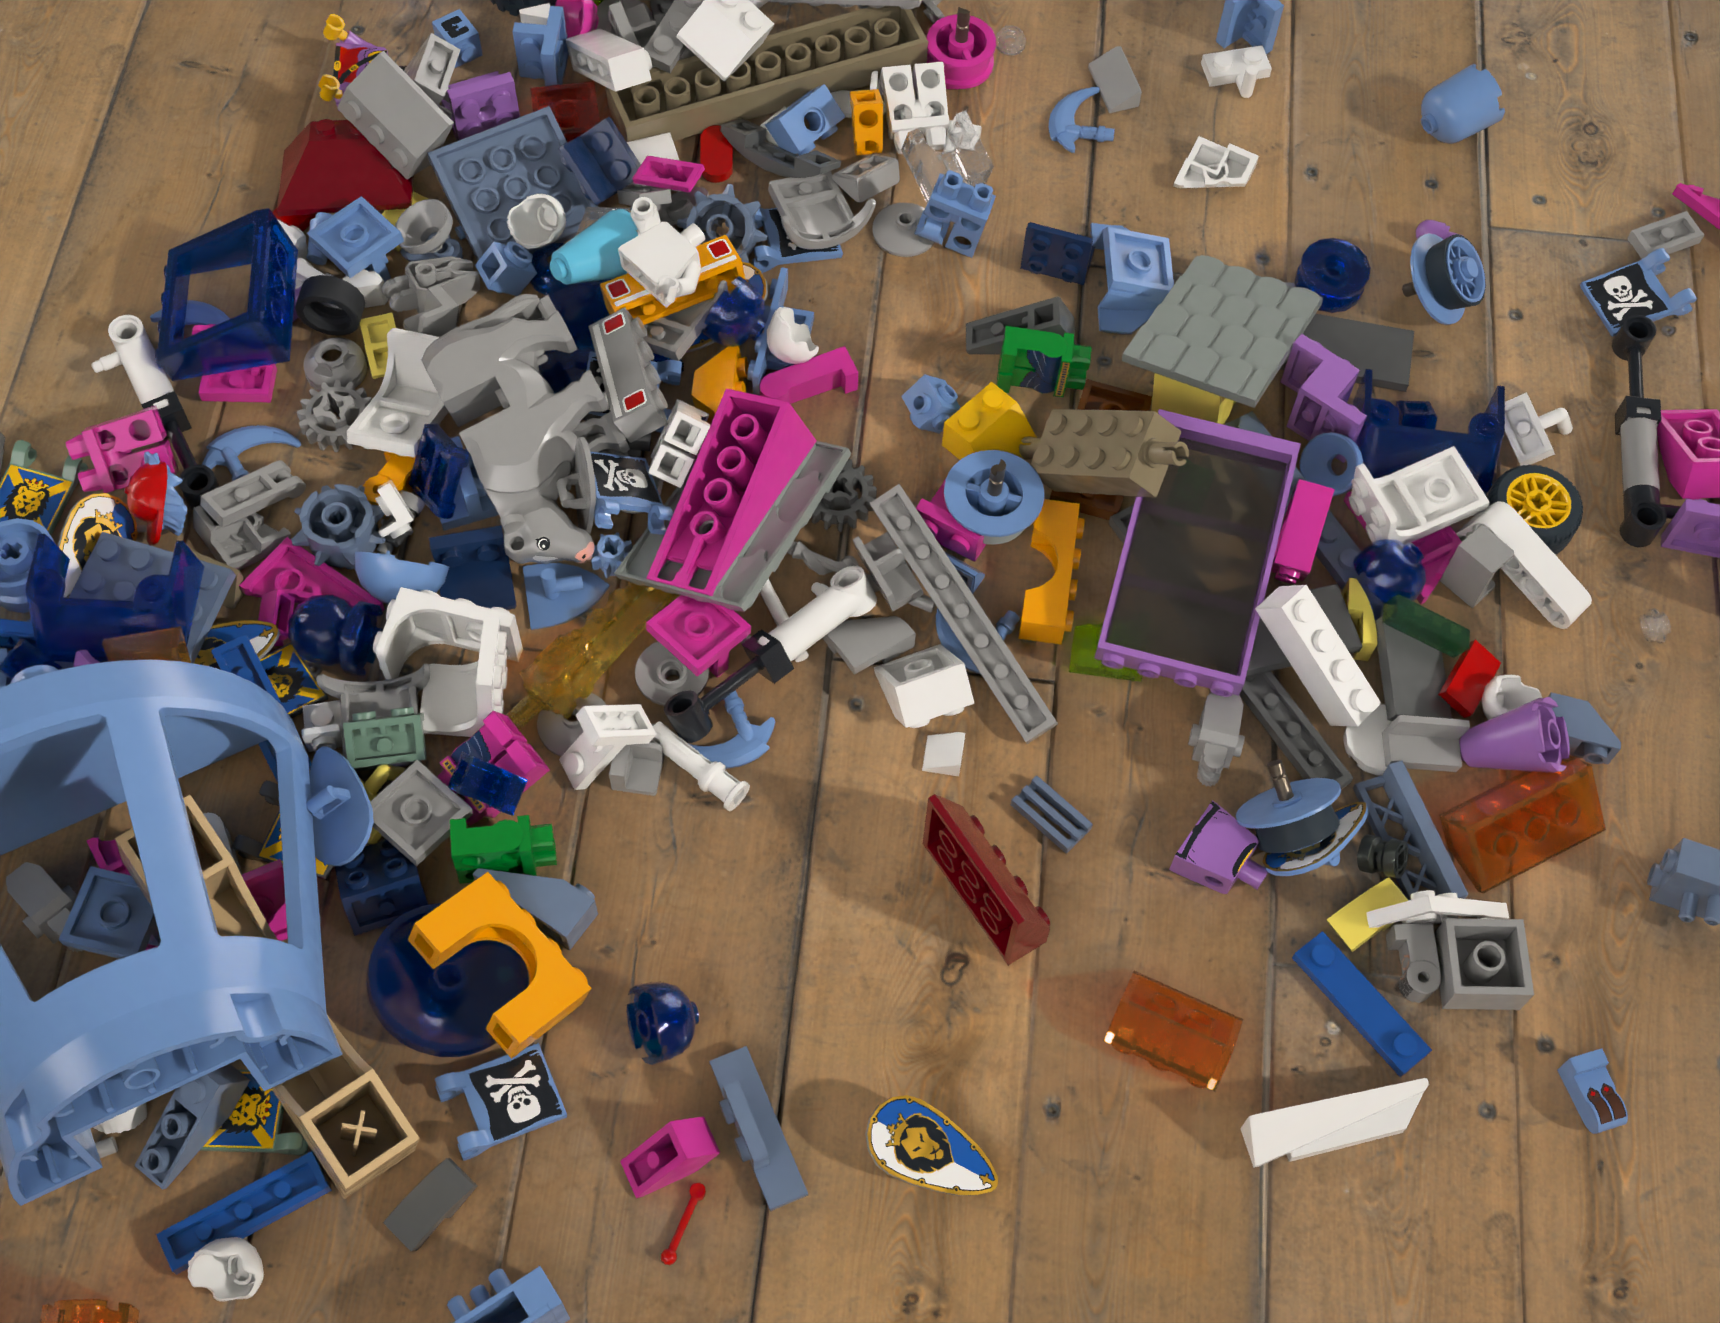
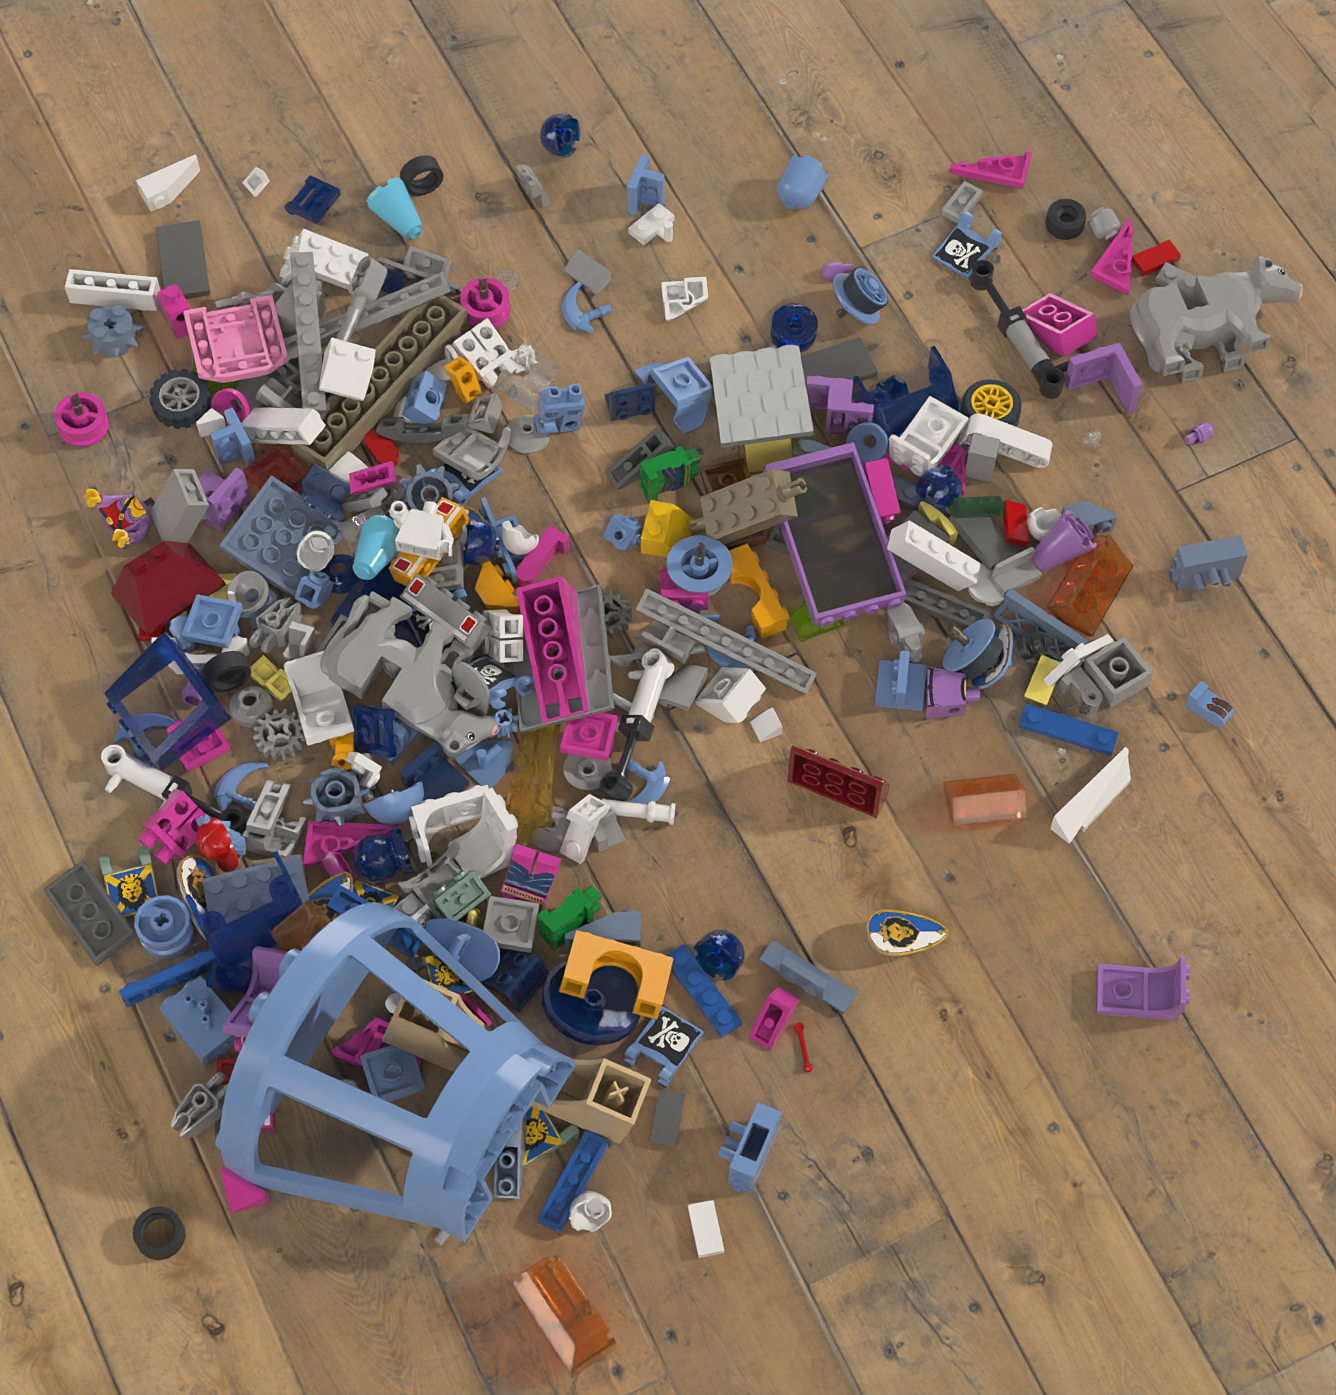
camera: 30 degrees left, 0 degrees up
light grey slope [337,51,454,179] -> none
medium blue brick [432,9,482,68] -> none
clear blue slope [448,751,528,816] -> none
sand blue tile [1010,775,1093,854] -> none
white plate [1494,392,1573,466] -> none
none -> blue plate [666,944,742,1038]
none -> medium blue bracket [875,651,927,711]

